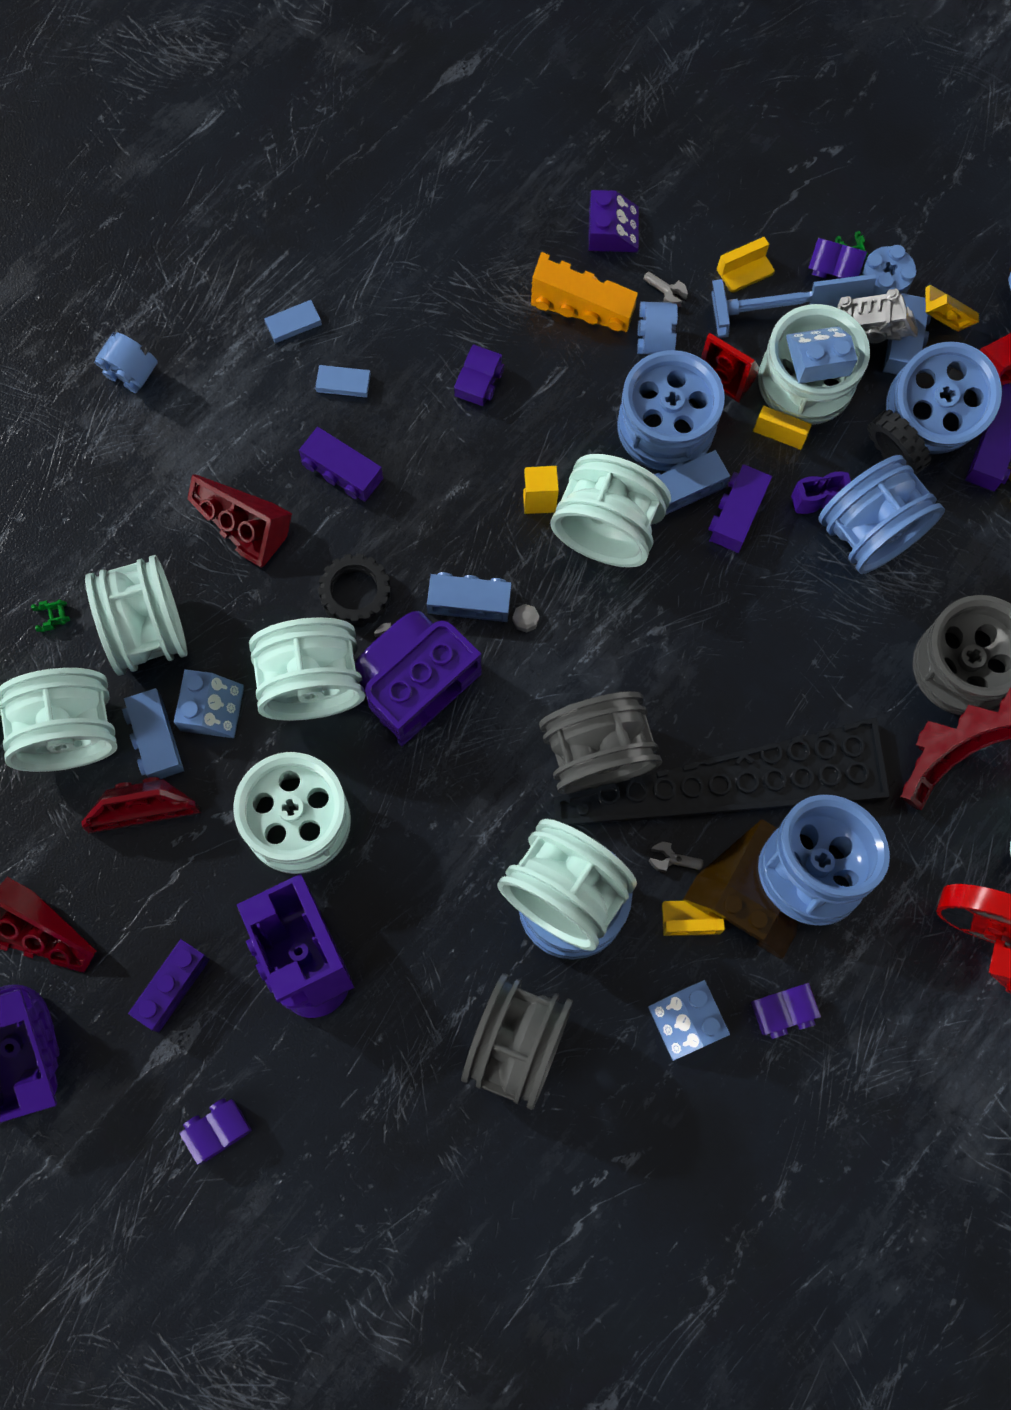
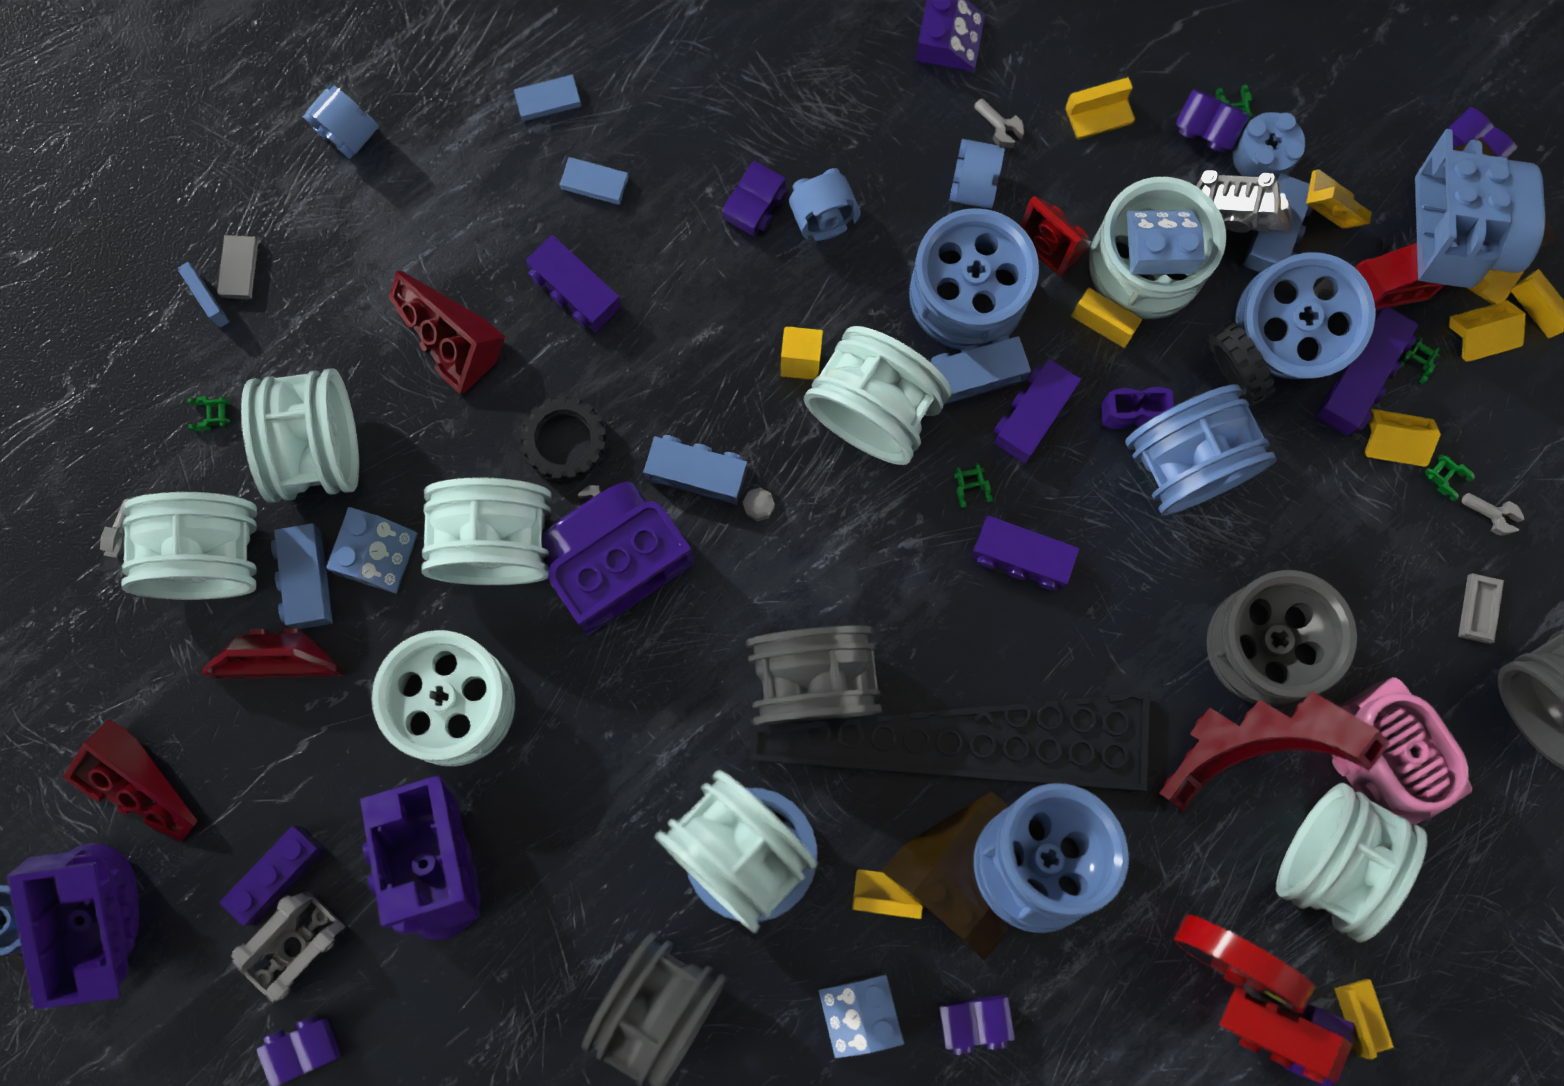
camera: 10 degrees right, 5 degrees up
light orange wedge [531,252,638,332] -> none
light grey bar [649,842,703,873] -> none
medium blue piece [711,274,877,338] -> none
none -> medium blue tile [178,262,230,328]
none -> light grey tile [217,235,258,299]
none -> light grey piece [231,892,346,1004]
none -> medium blue brick [789,168,861,241]
none -> green piece [954,463,993,508]
none -> dark purple brick [971,515,1079,591]

